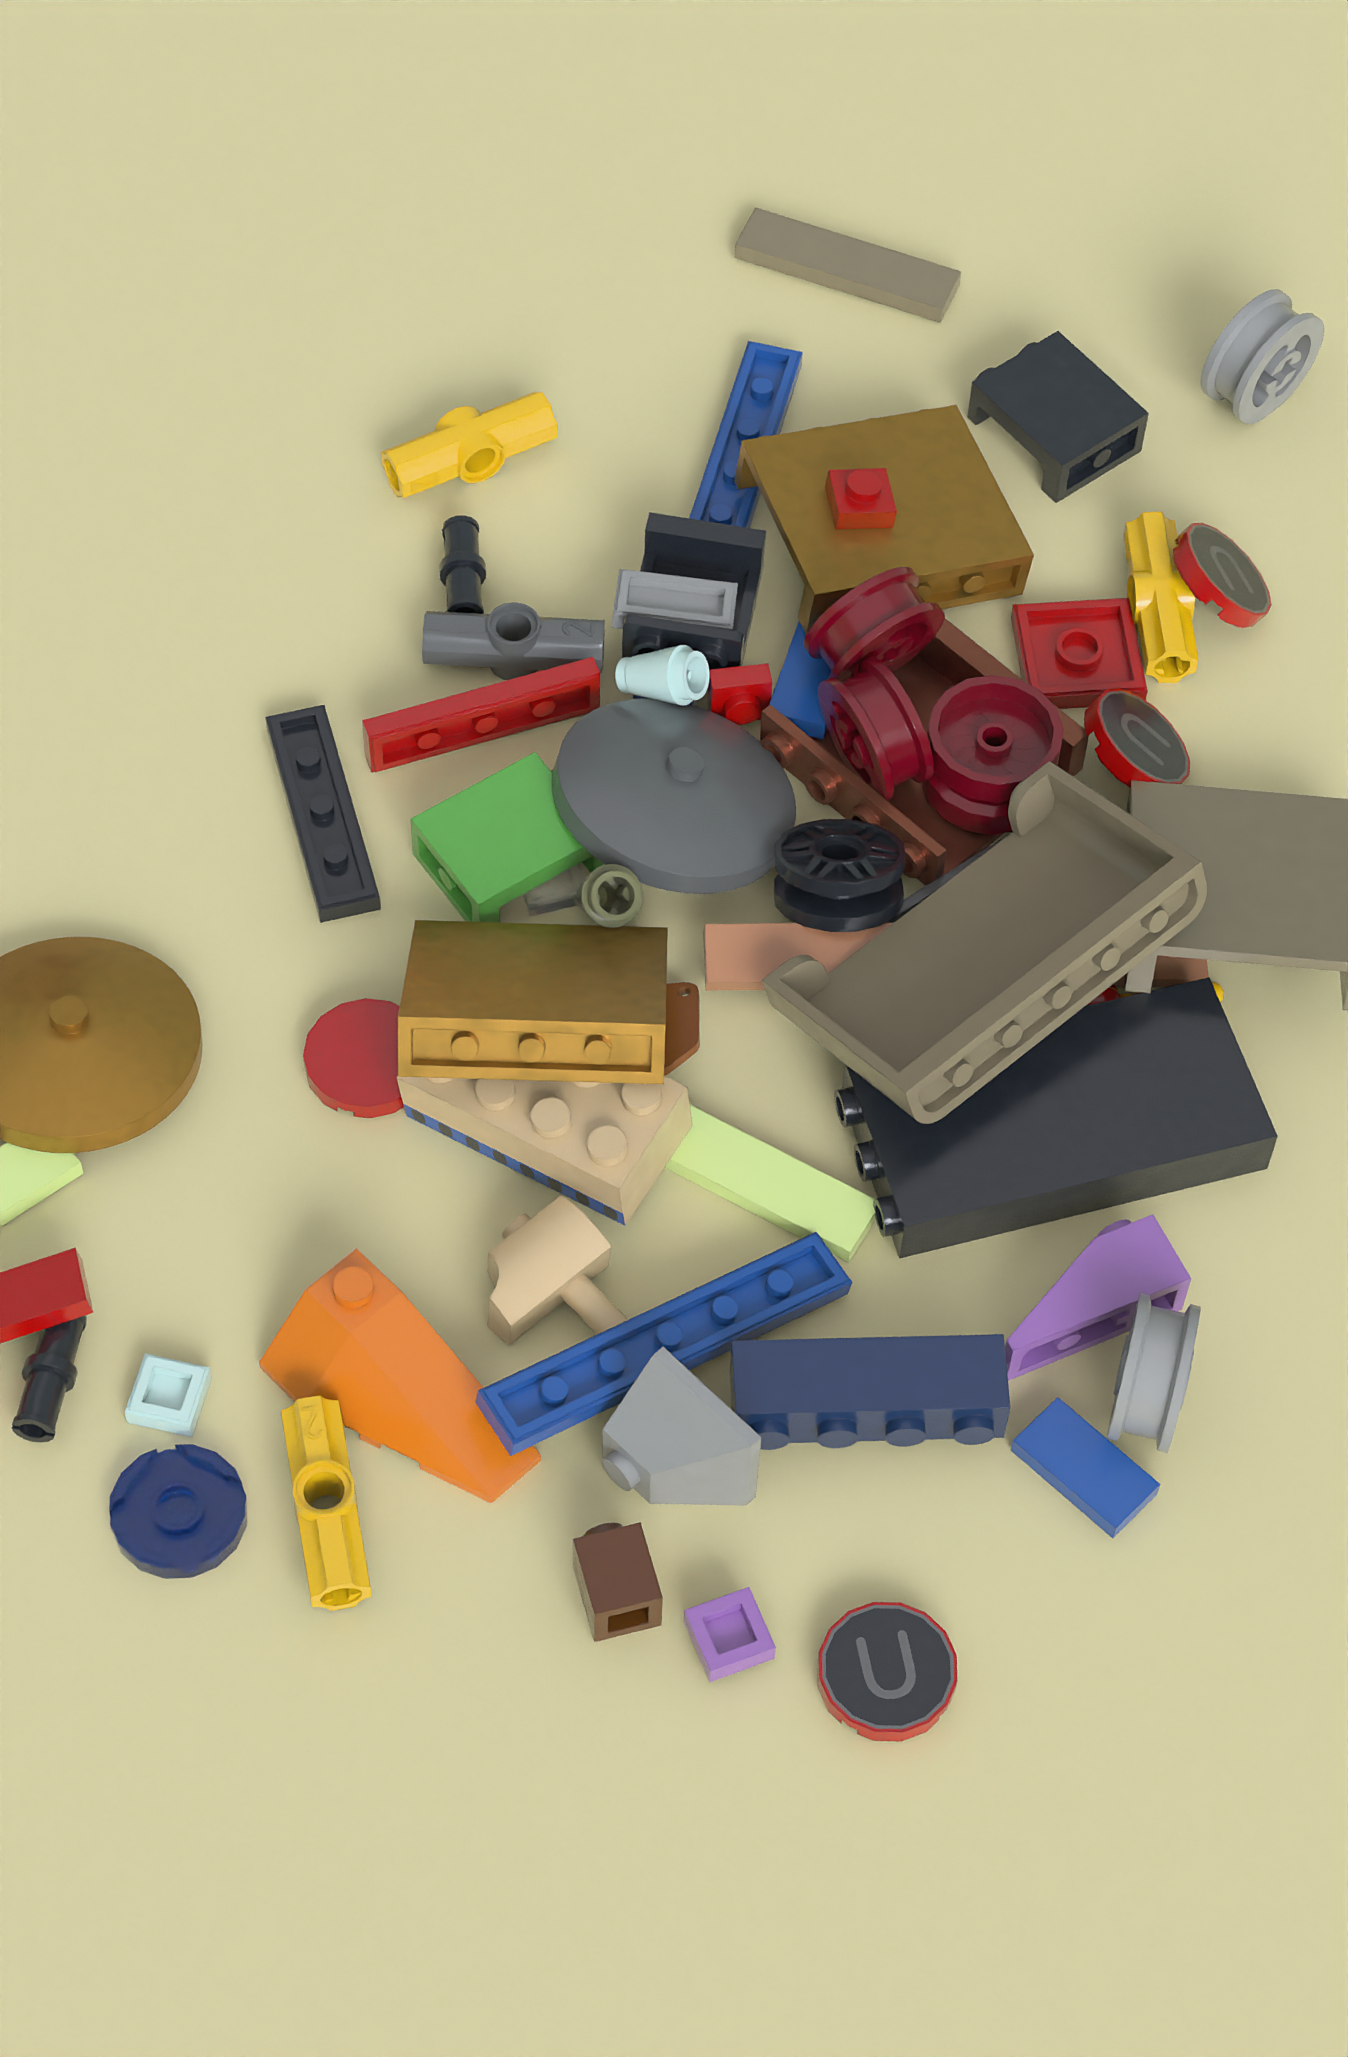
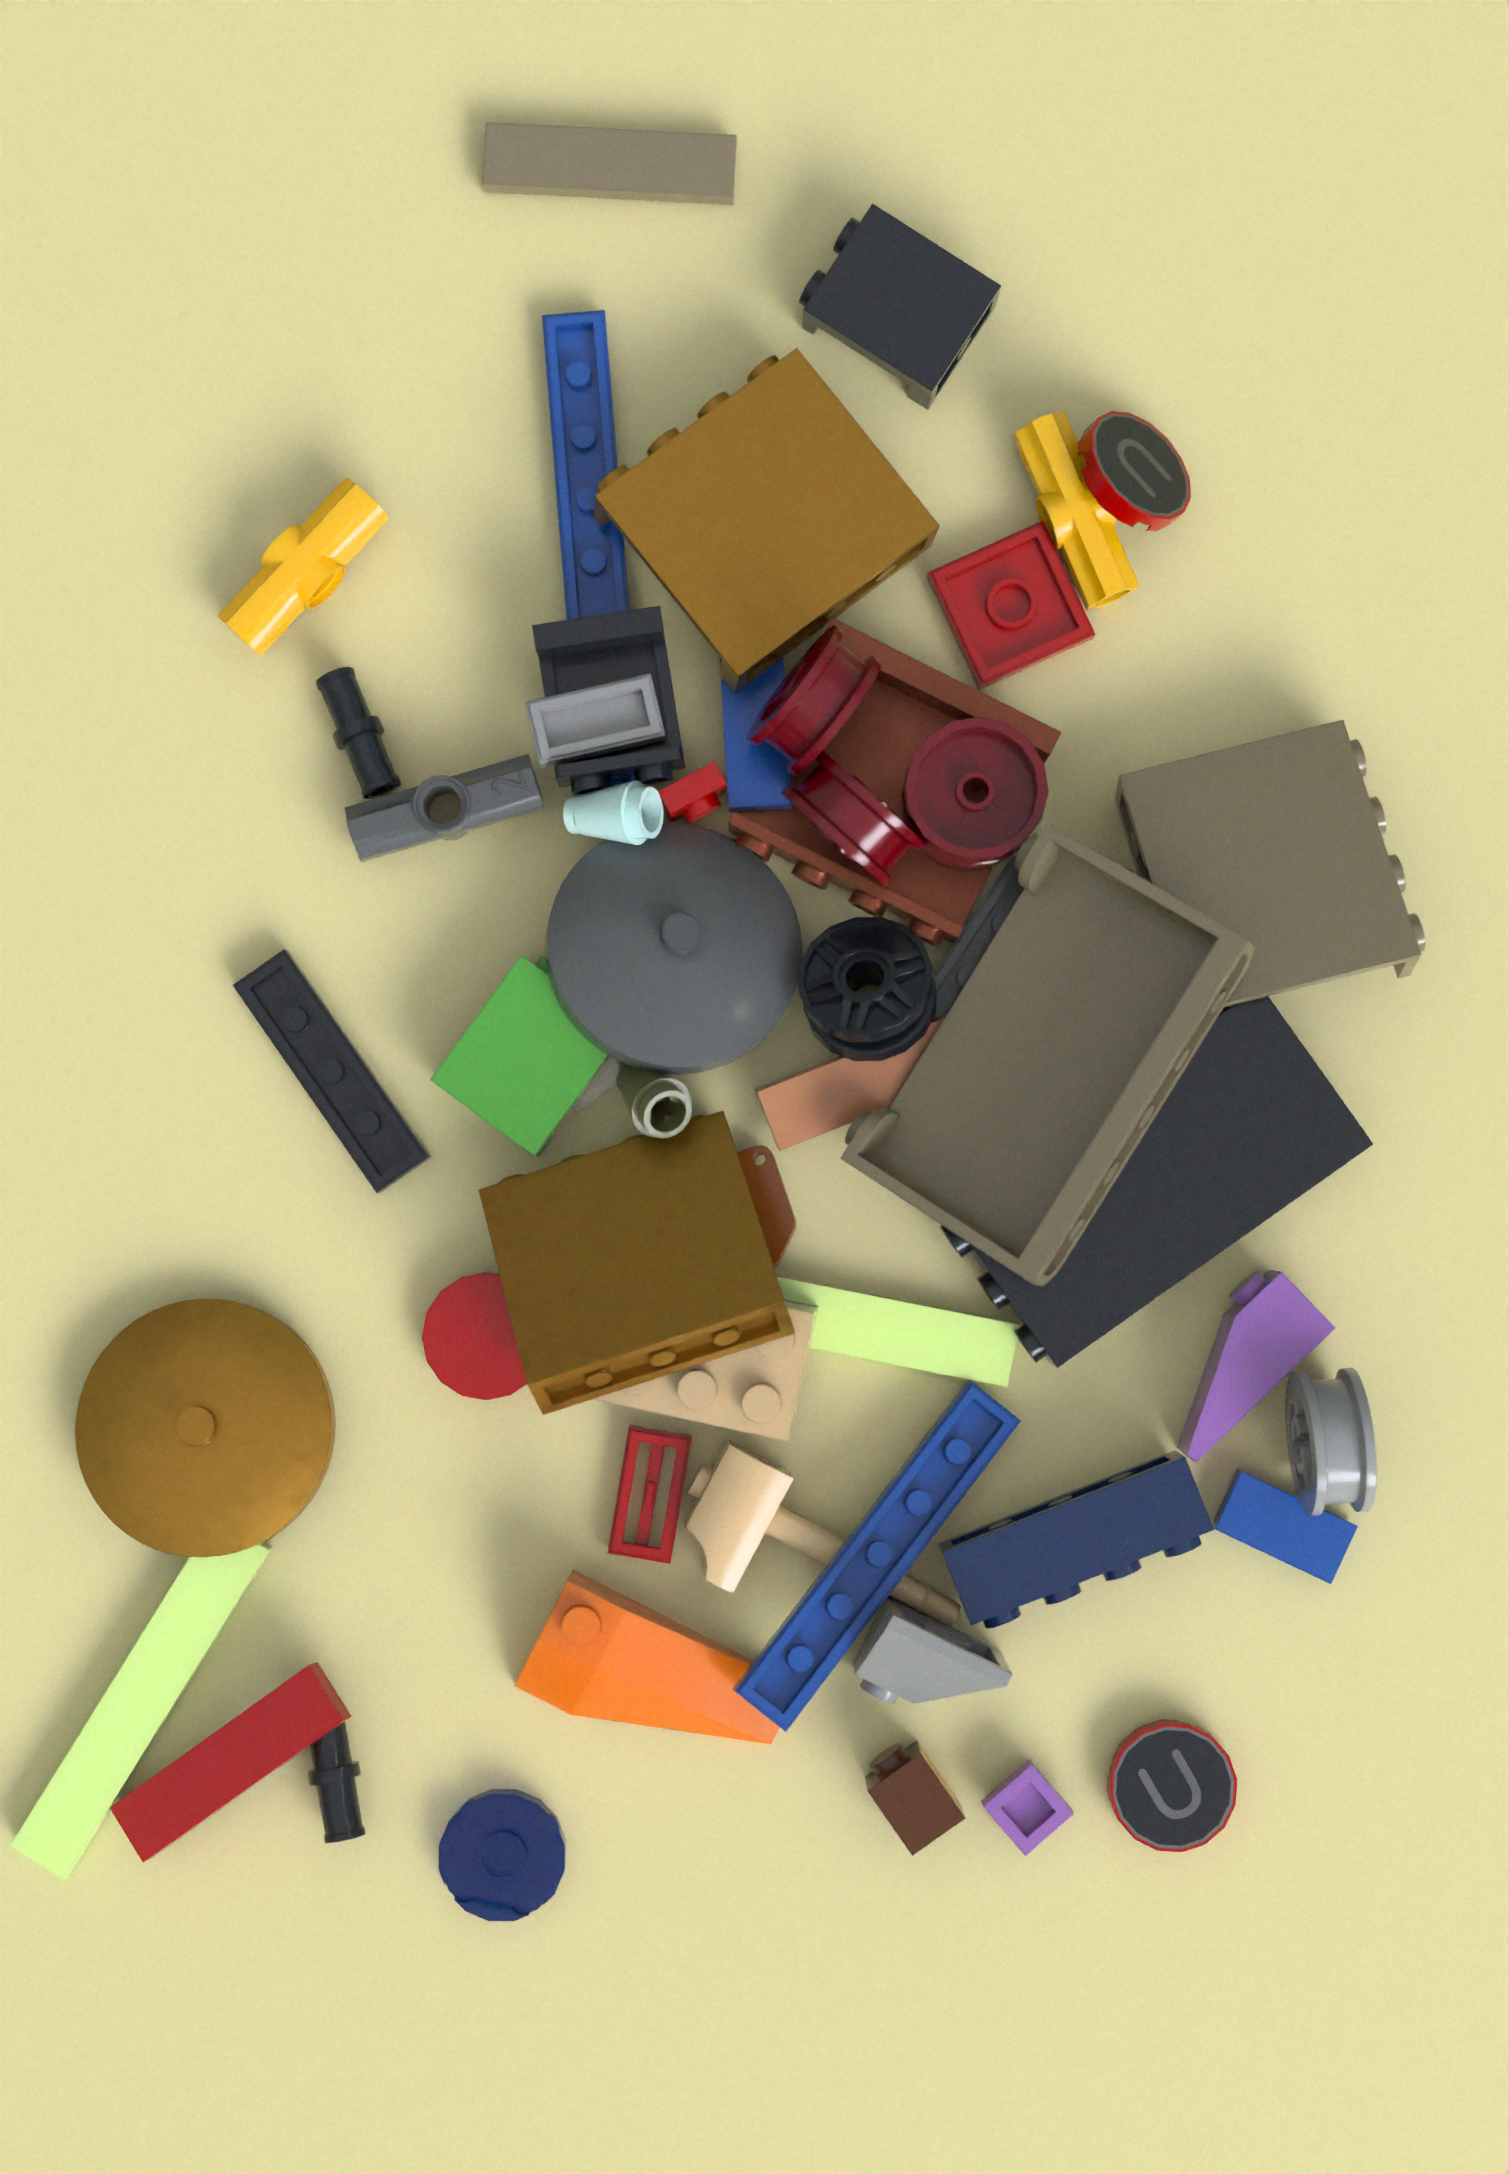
camera: 15 degrees left, 30 degrees up
light aqua tile [125,1353,212,1437] -> none
yellow piece [281,1395,372,1611] -> none
red tile [362,657,600,773] -> none
red plate [825,468,897,530] -> none
tile [1084,688,1190,788] -> none
light grey wheel [1201,289,1324,424] -> none
none -> red tile [607,1425,692,1564]

